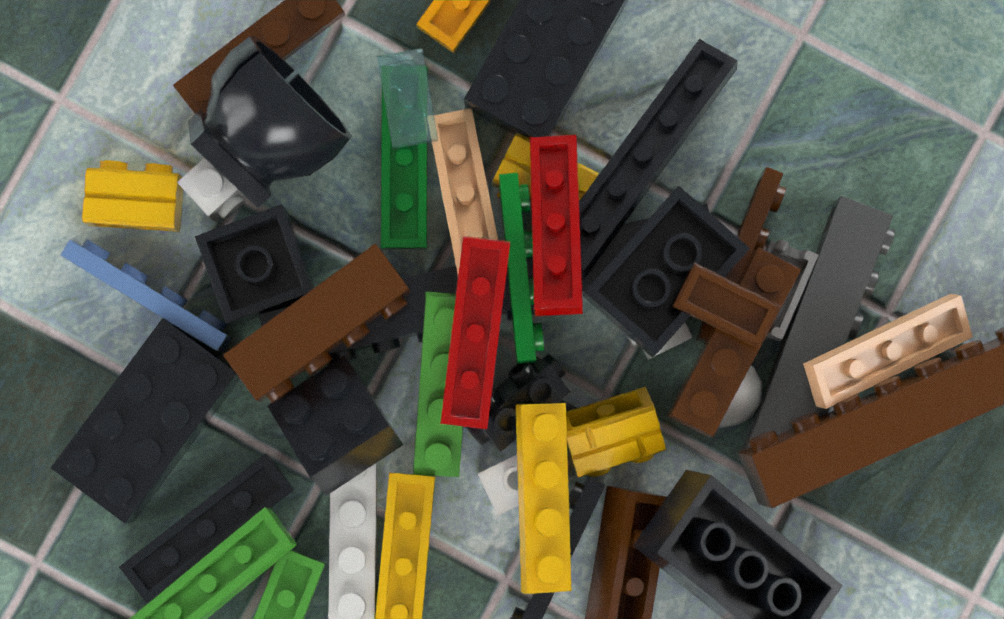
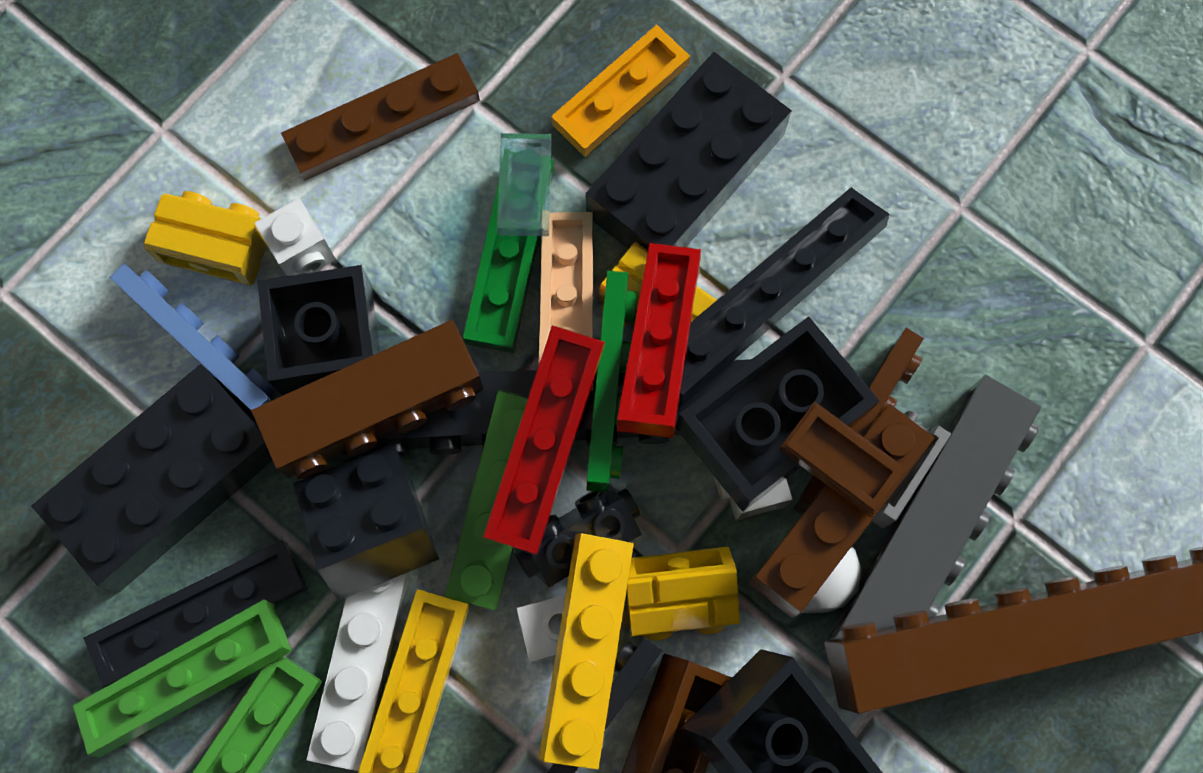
camera: 10 degrees right, 10 degrees down
black plate [188,36,352,208] -> none
light nougat plate [803,294,973,409] -> none

